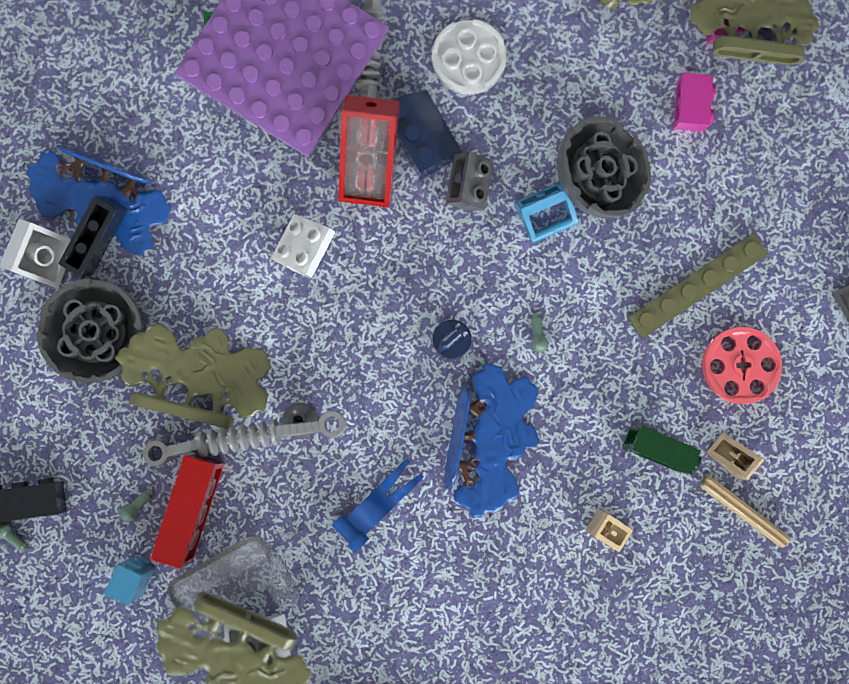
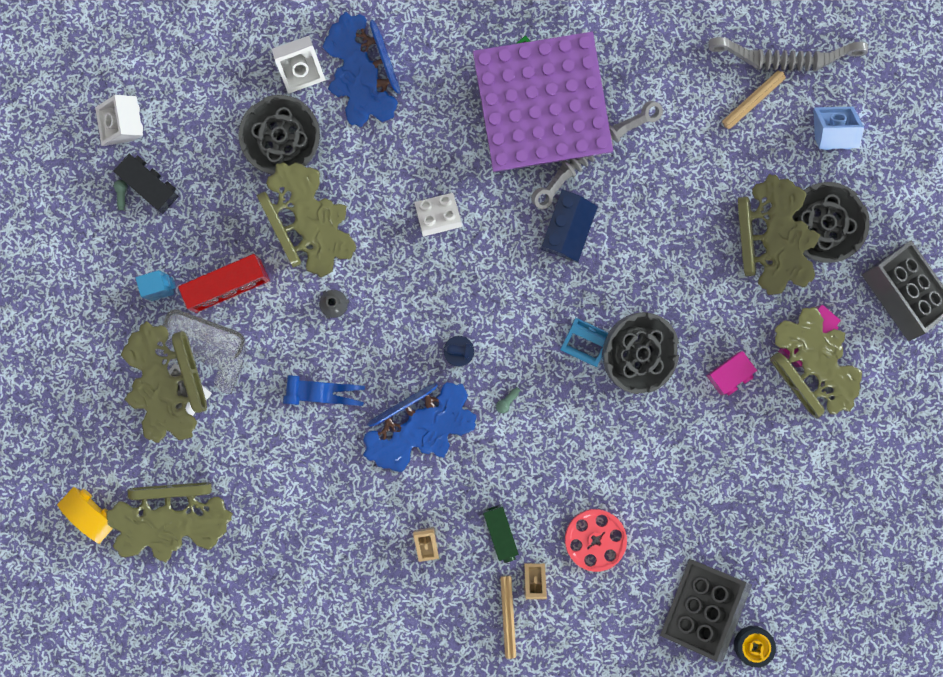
camera: 50 degrees right, 0 degrees up
black brick [58,196,128,277] -> none
sand green piece [119,489,154,522] -> none
light grey piece [143,411,346,467] -> none
brick [338,94,400,208] -> none
white tile [432,19,507,95] -> none
flat silver brick [445,151,494,211] -> none
olive plate [627,233,768,339] -> none

